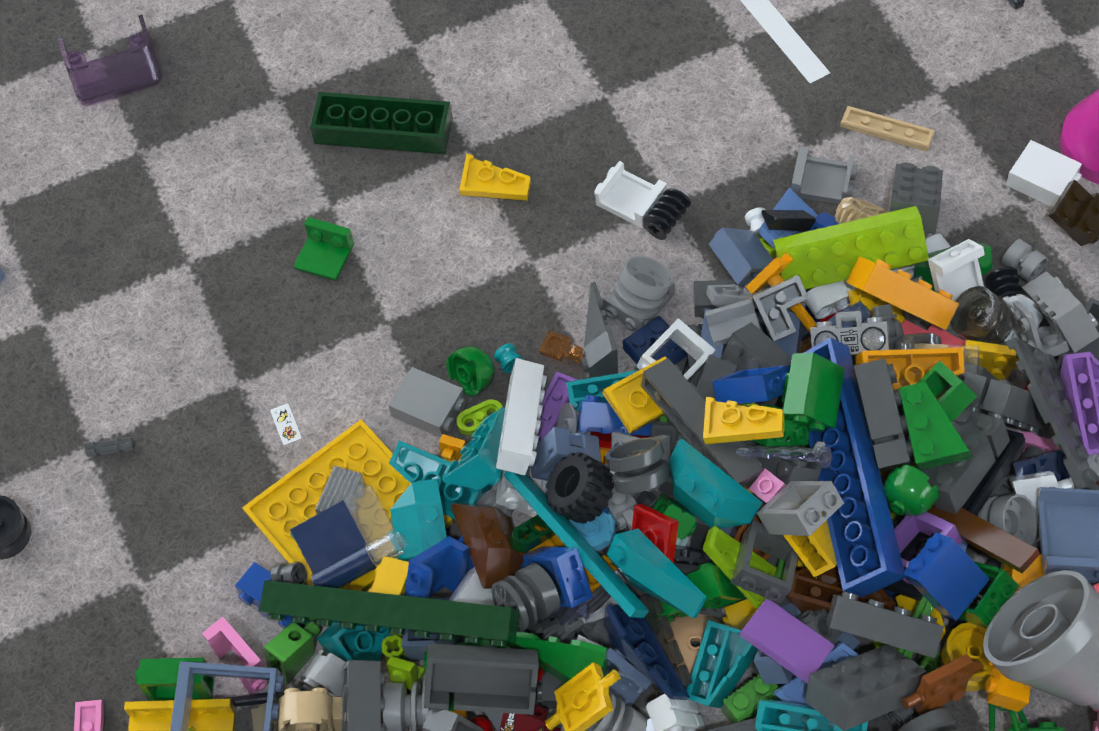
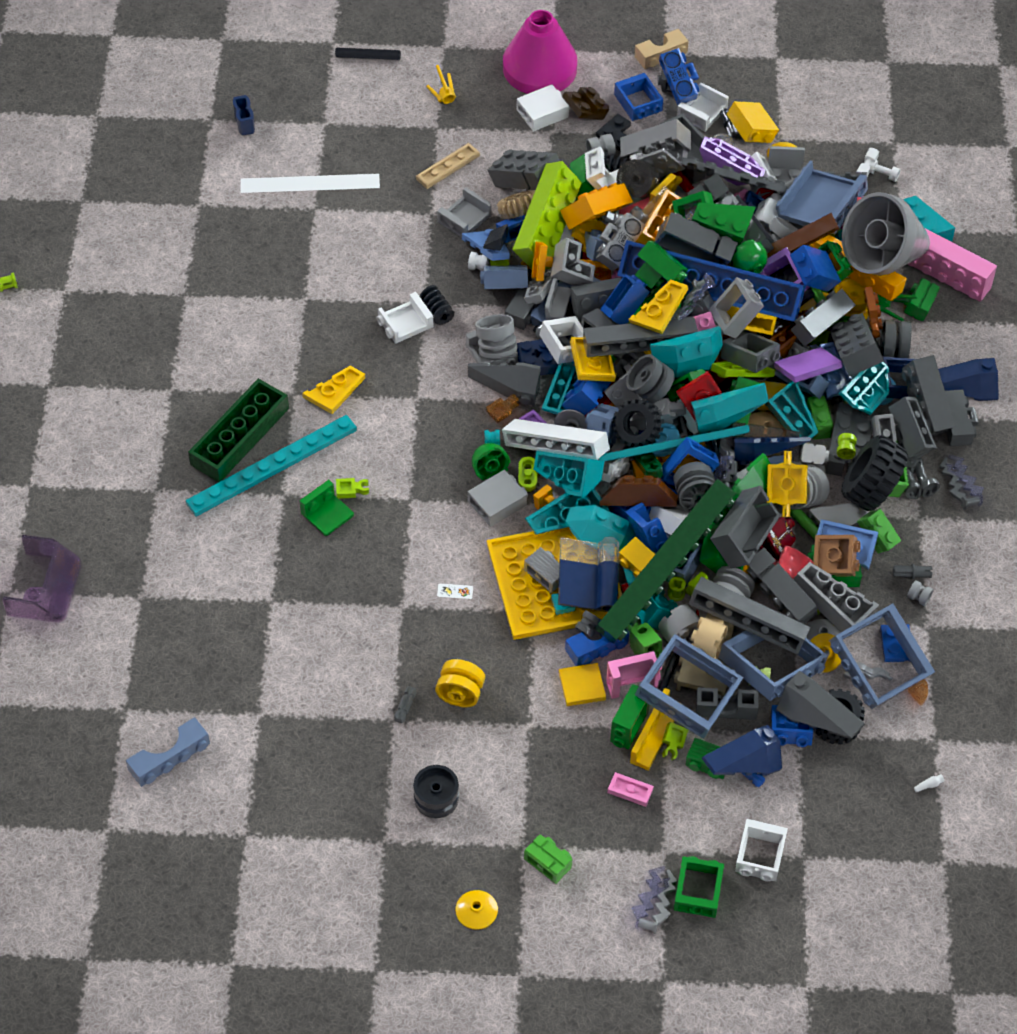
camera: 70 degrees left, 5 degrees down
none -> teal plate [186,414,357,517]
none -> lime plate [336,478,369,499]
none -> yellow plant [426,65,456,104]
none -> yellow wheel [435,659,485,707]
none -> yellow tile [559,663,606,706]
none -> black plate [596,114,631,152]

